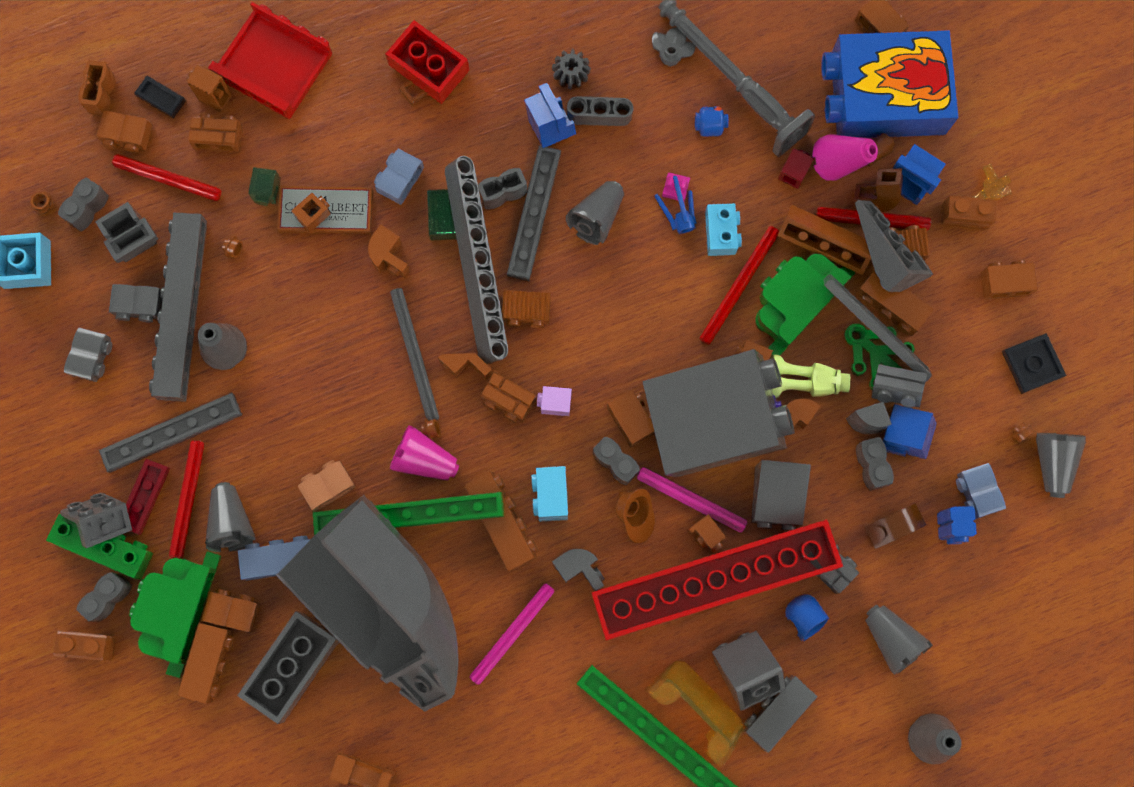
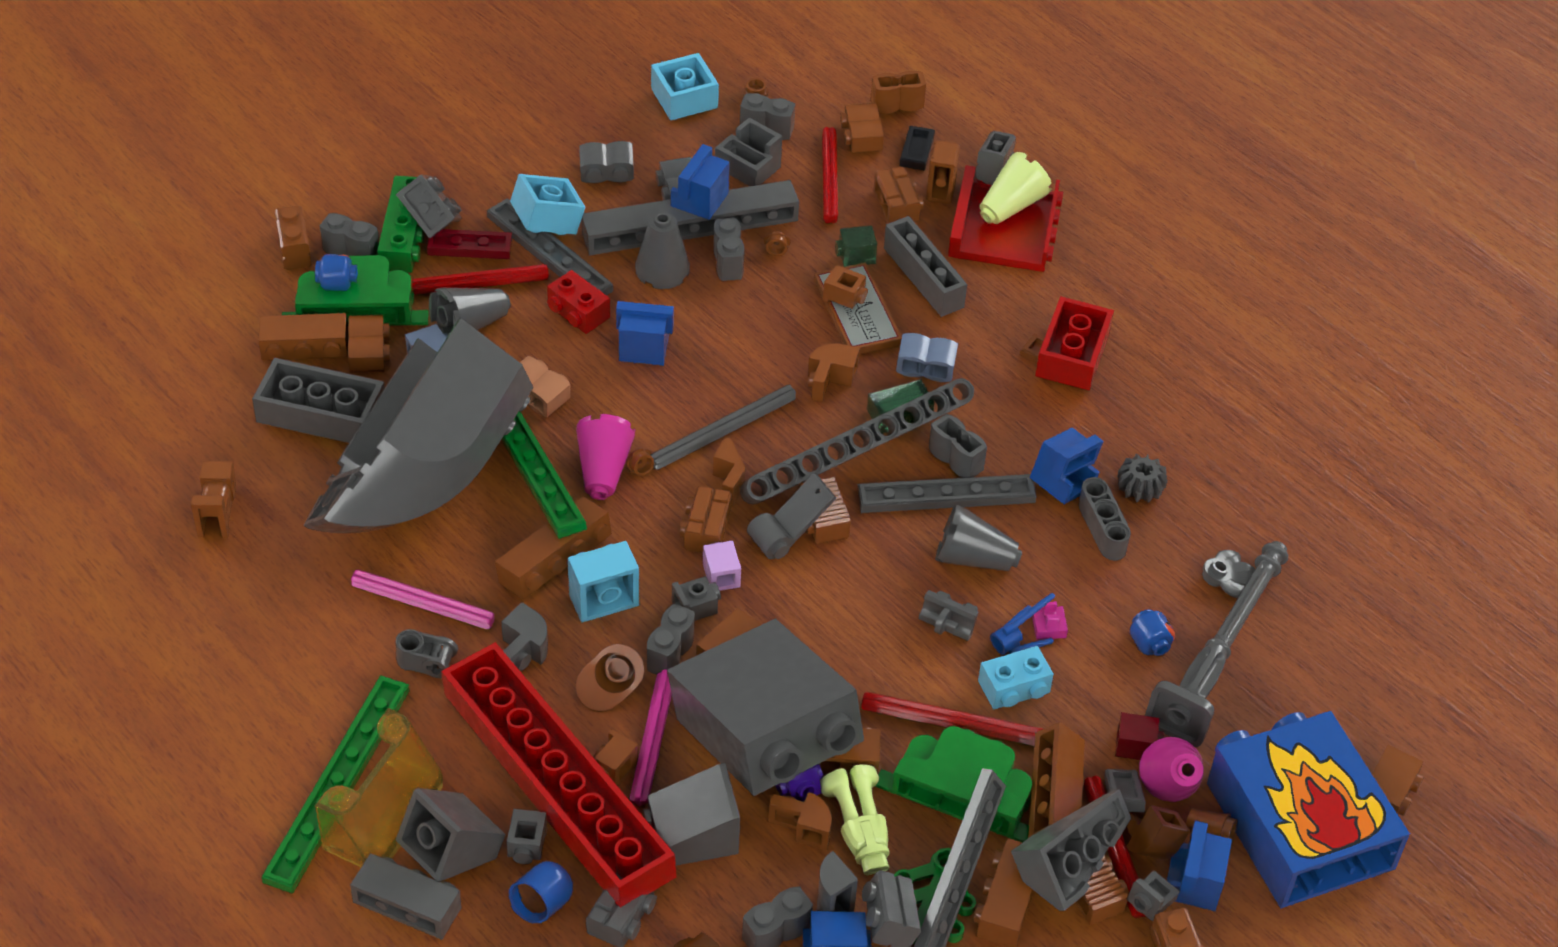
camera: 70 degrees right, 30 degrees down
none -> blue head [315,254,358,291]
none -> dark grey piece [395,629,459,678]
none -> dark grey brick [507,809,547,864]
none -> medium azure brick [510,174,585,235]
none -> red brick [547,270,610,334]
none -> blue plate [616,301,674,366]
none -> blue plate [671,144,729,220]
none -> dark grey brick [672,576,721,621]
none -> dark grey brick [713,218,744,281]
none -> dark grey door [747,473,837,559]
none -> dark grey brick [884,216,967,317]
none -> dark grey hips [918,590,978,641]
none -> dark grey brick [975,131,1016,185]
none -> yellowish green cone [980,152,1052,224]
none -> dark grey tile [1104,769,1146,812]
none -> dark grey bracket [1127,871,1180,921]

